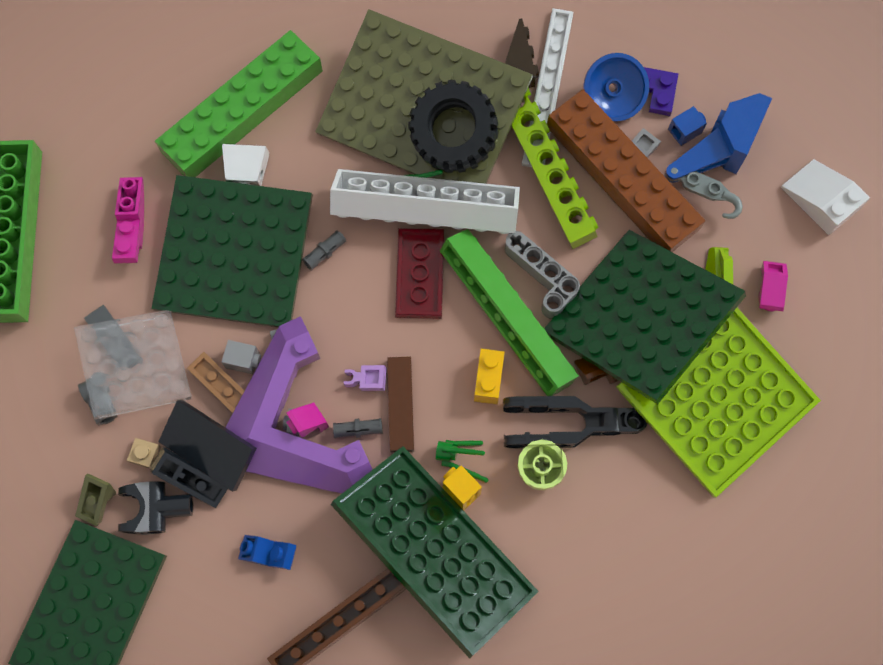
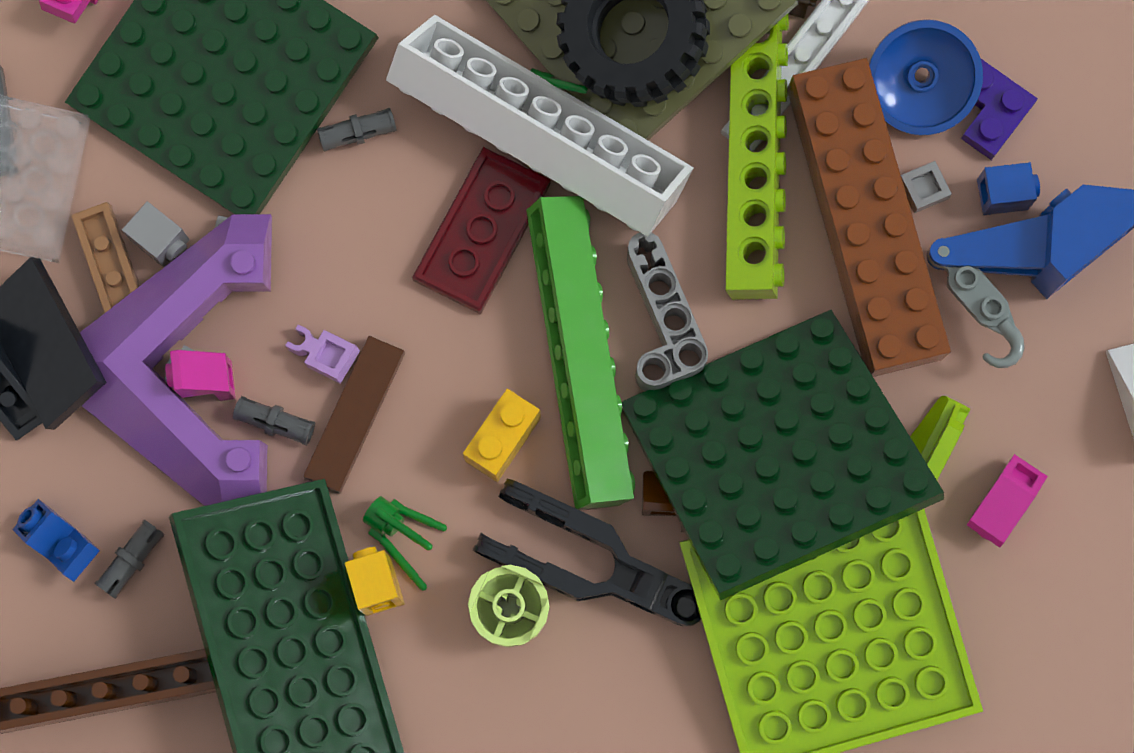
camera: 25 degrees right, 5 degrees up
none -> dark grey pin [94,520,165,599]

